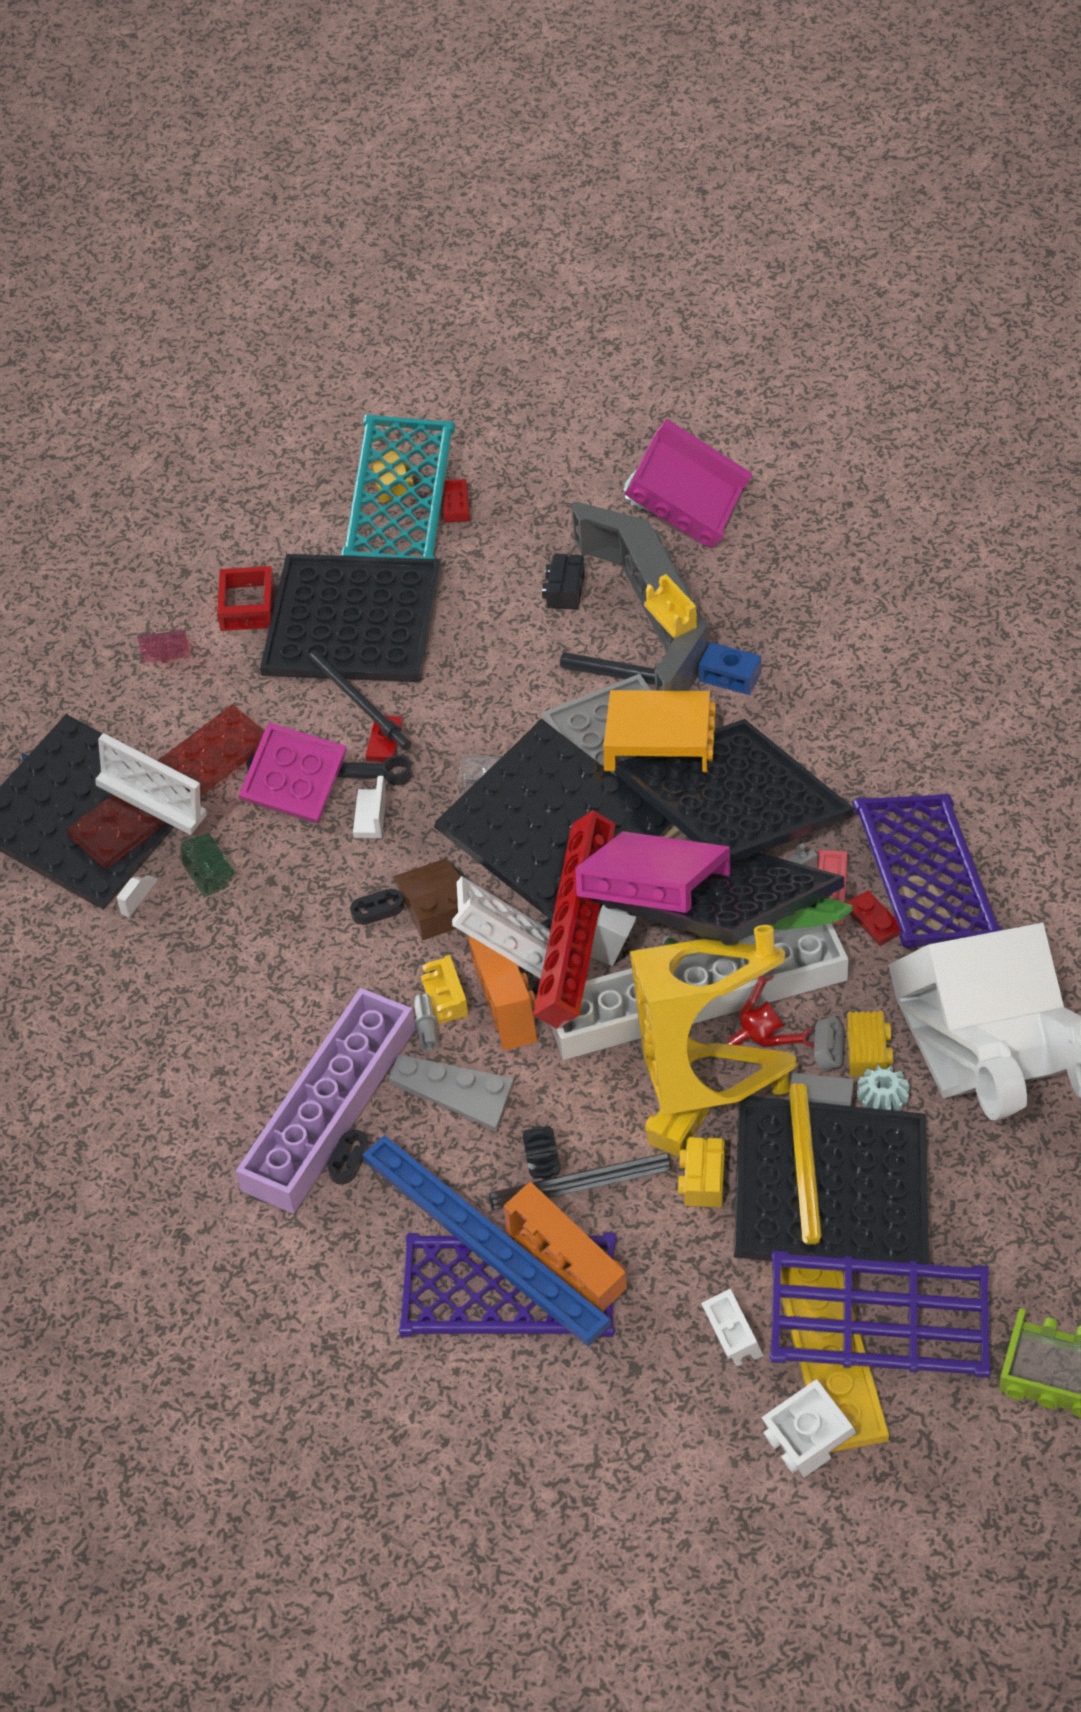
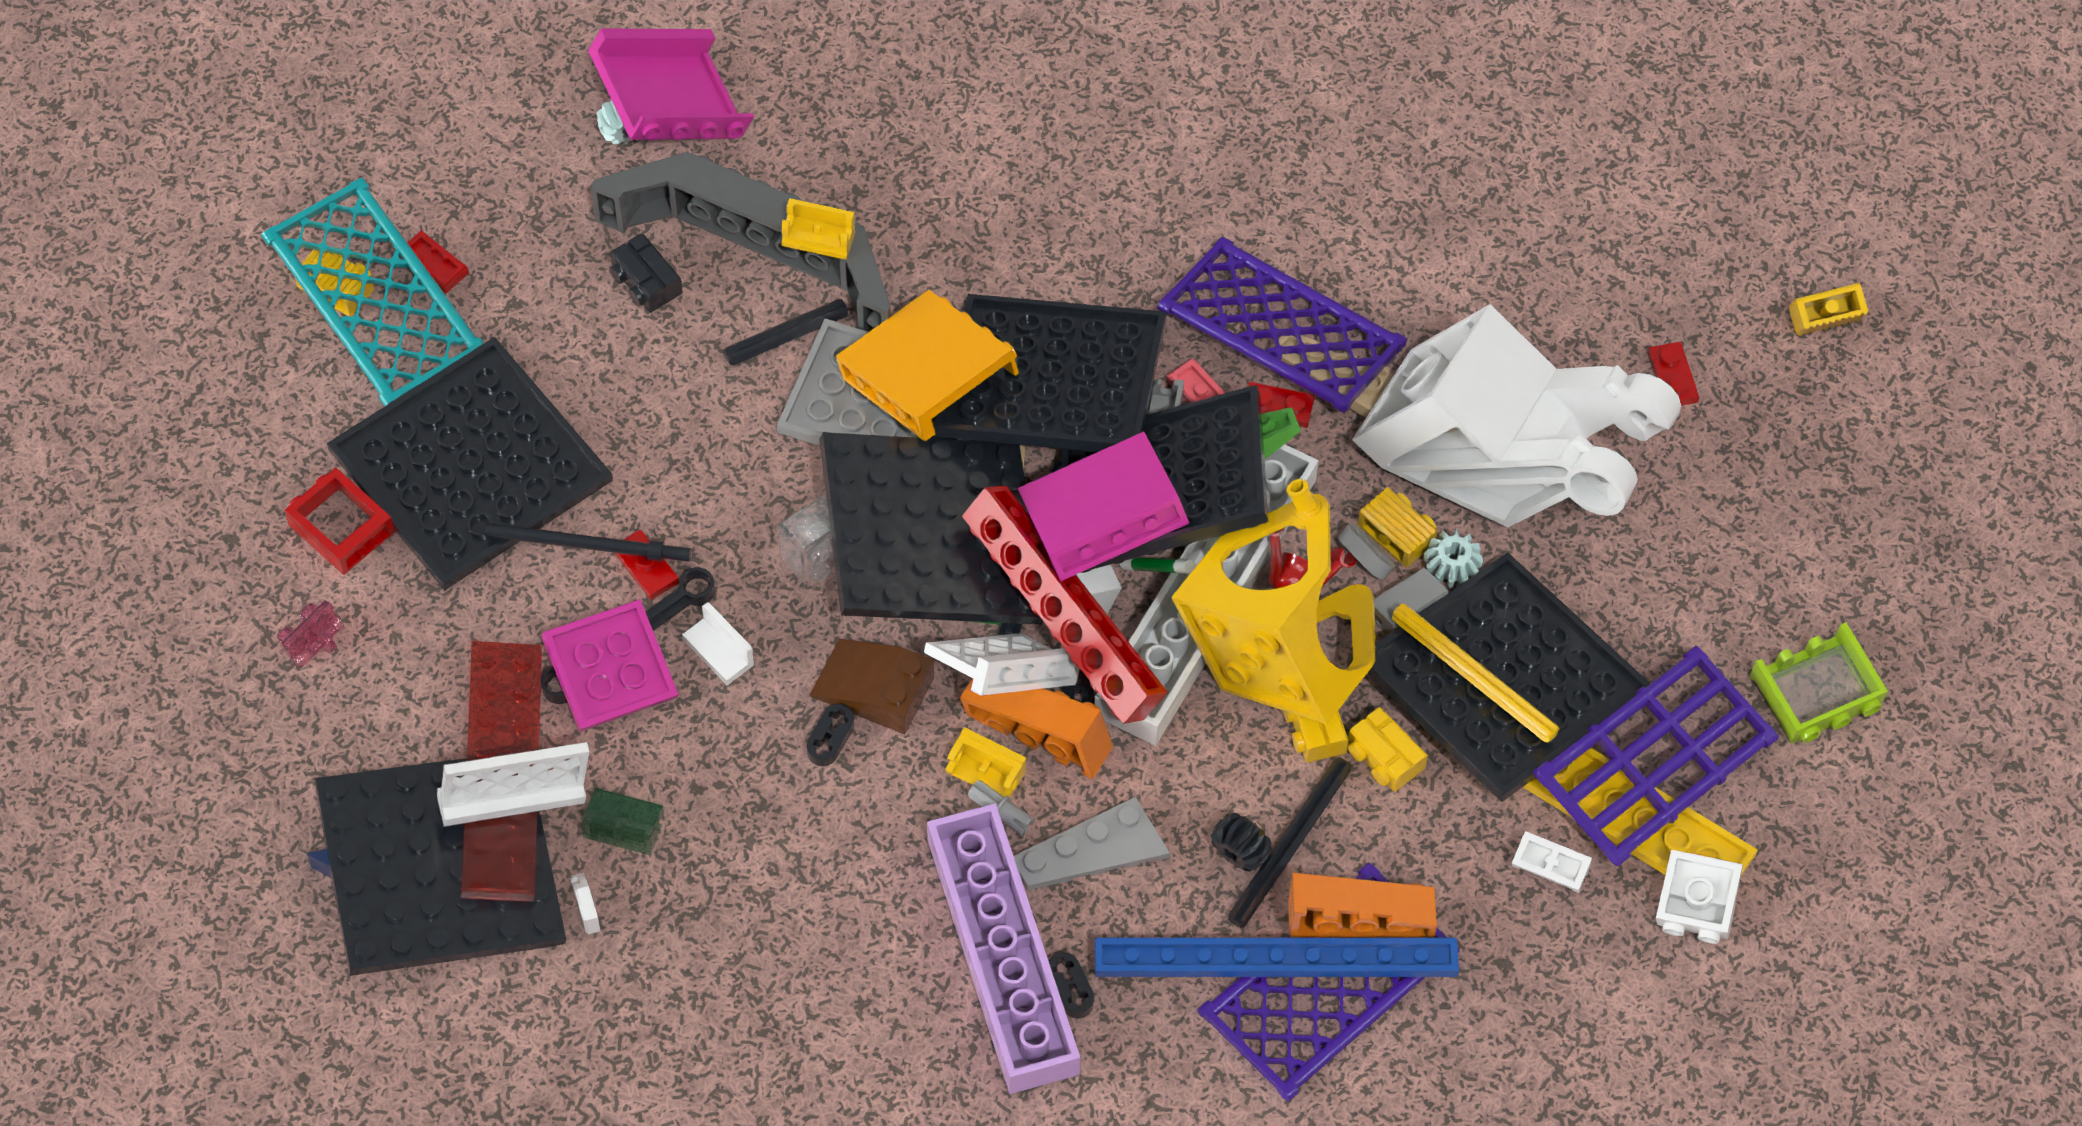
camera: 50 degrees left, 10 degrees up
blue brick [698,642,761,695] -> none

